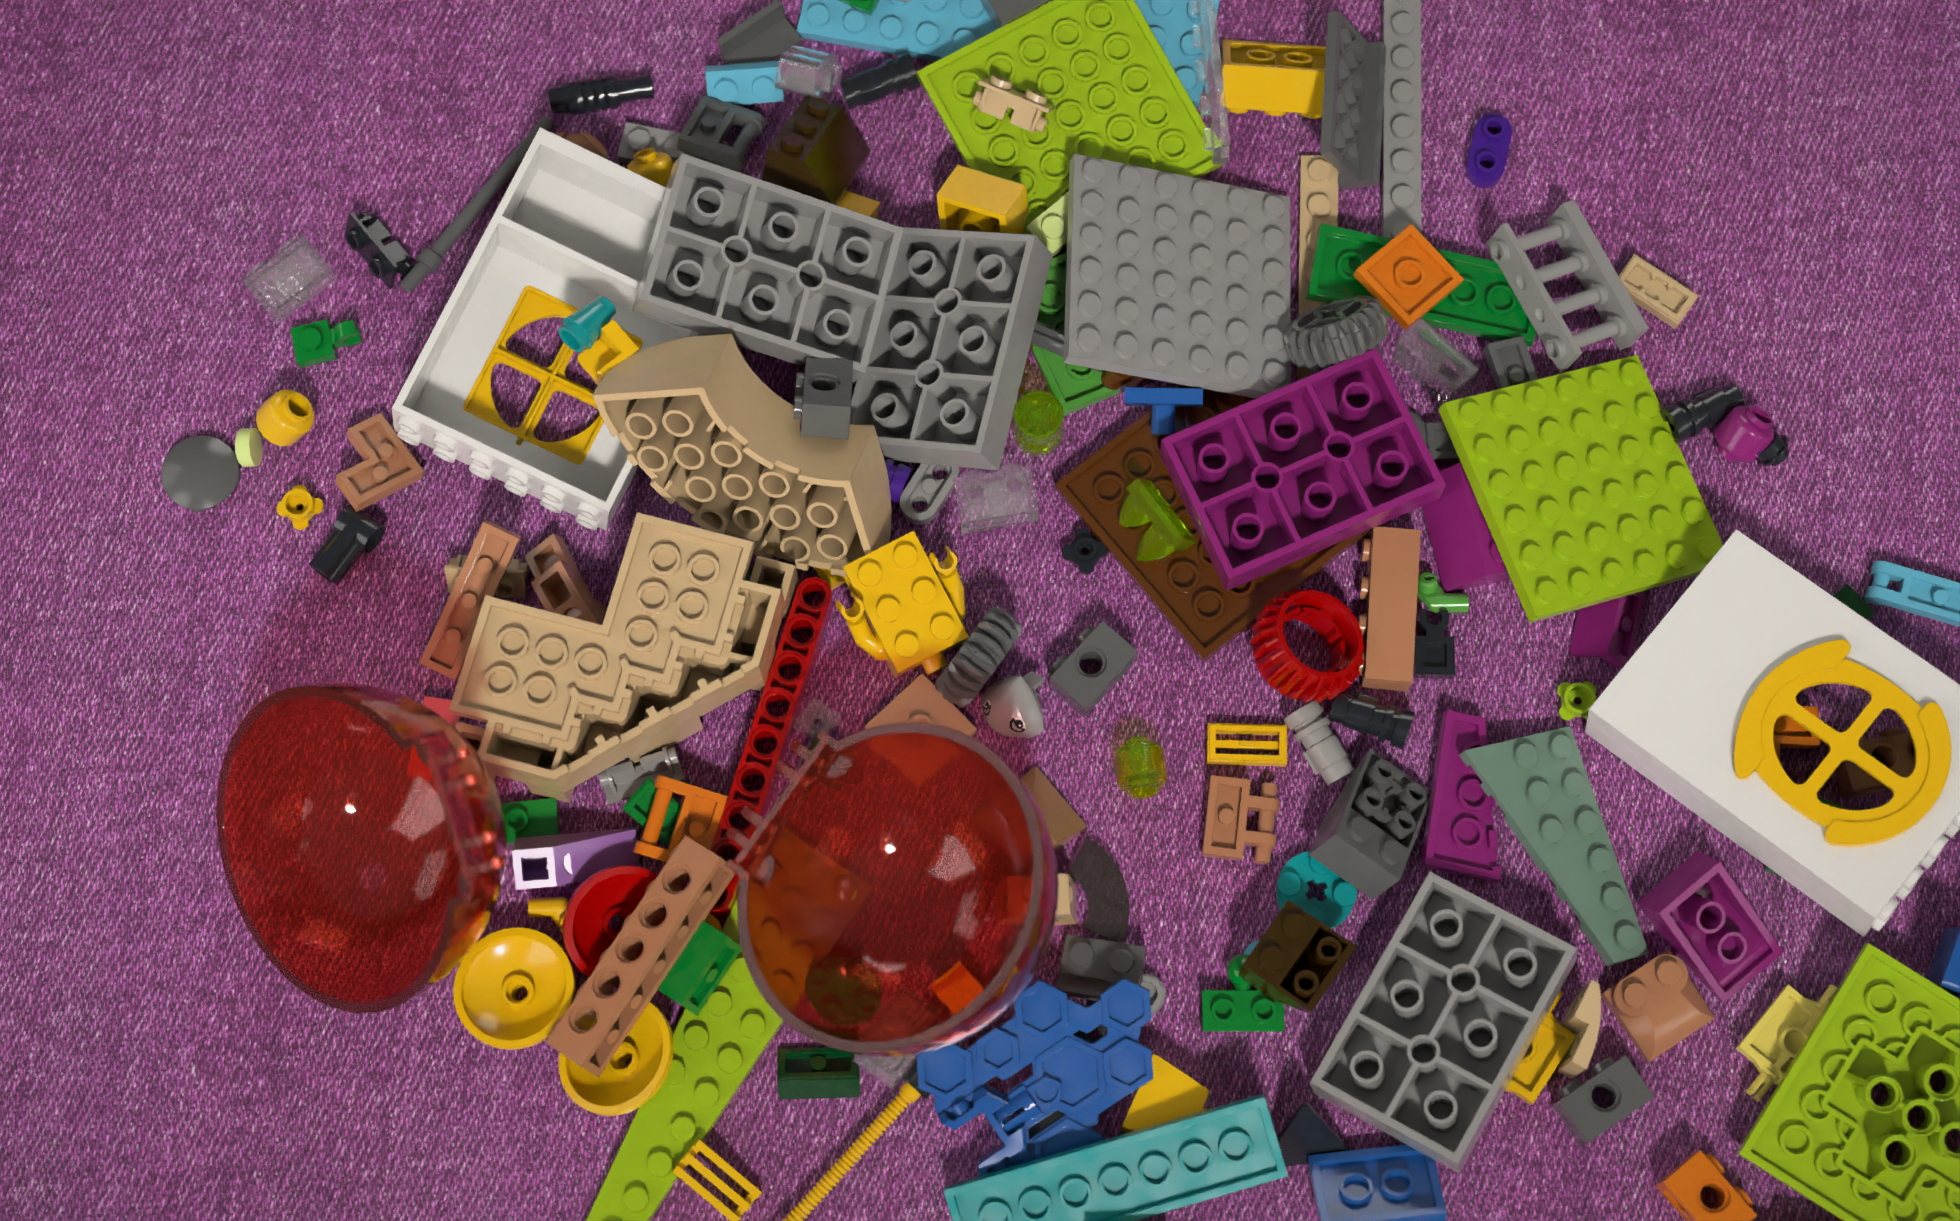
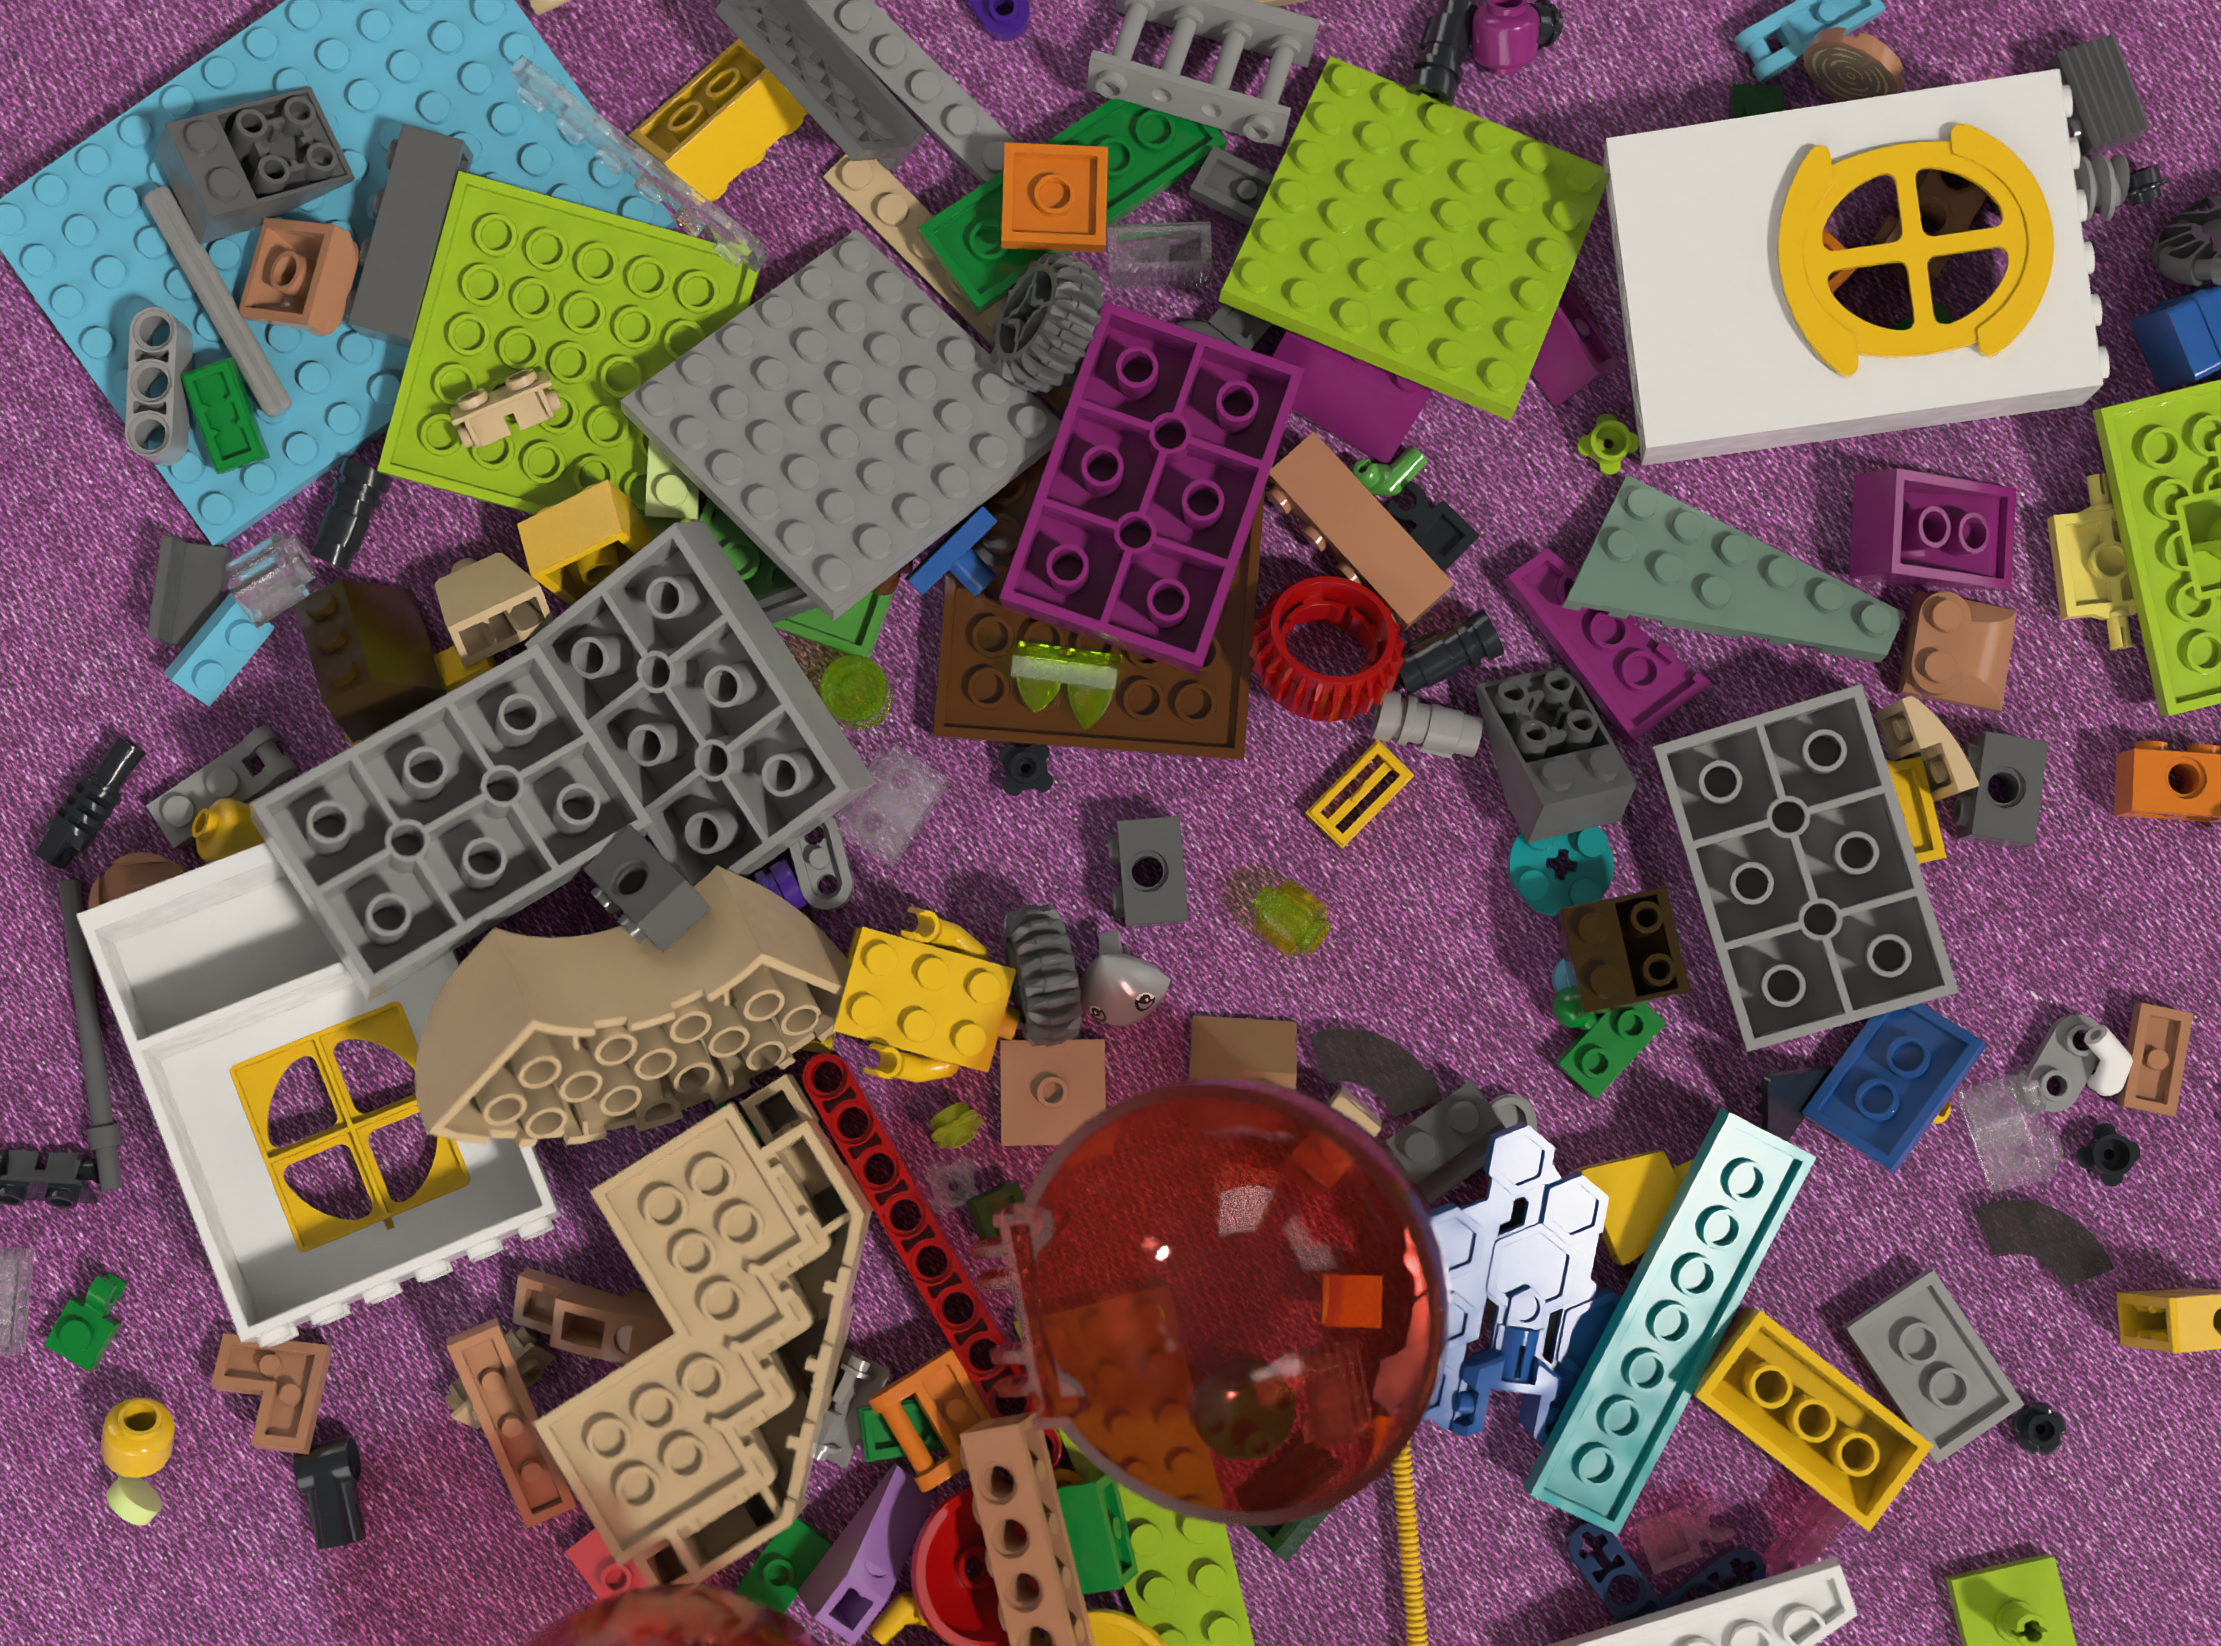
camera: 45 degrees left, 10 degrees up
dark grey dish [161,436,241,513] -> none
yellow plate [276,485,324,530] -> none
teal cone [558,296,616,352] -> none
yellow panel [577,319,639,385] -> none
dark grey plate [677,95,766,172] -> none
nougat plate [1202,775,1280,864] -> none
none -> tan torso [434,553,554,668]
none -> lime plate [930,1102,984,1149]
none -> tile [1803,27,1905,102]

